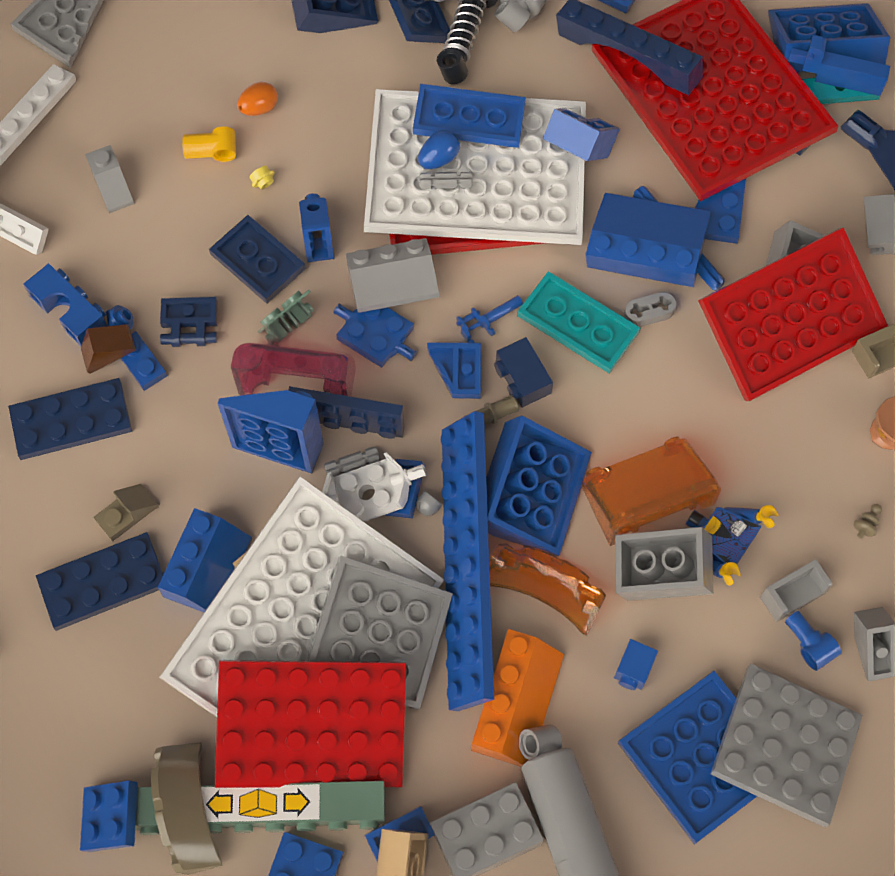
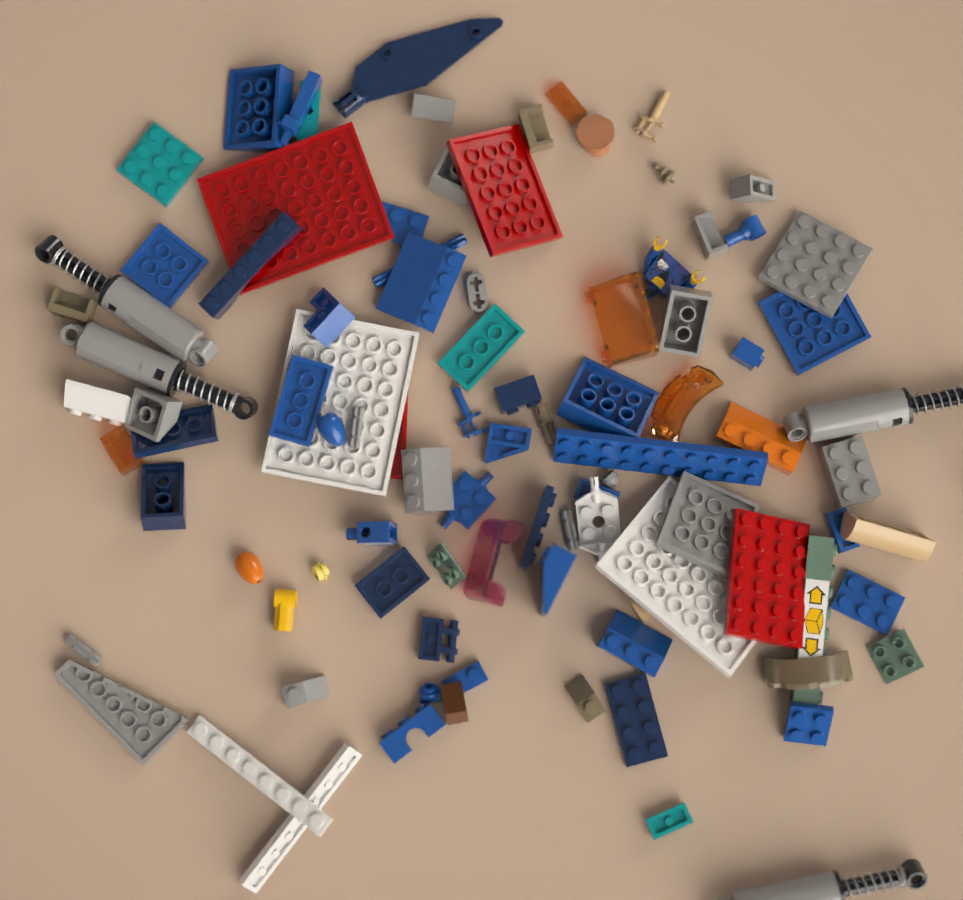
camera: 85 degrees left, 15 degrees up
dark blue plate [8,378,132,460] -> none

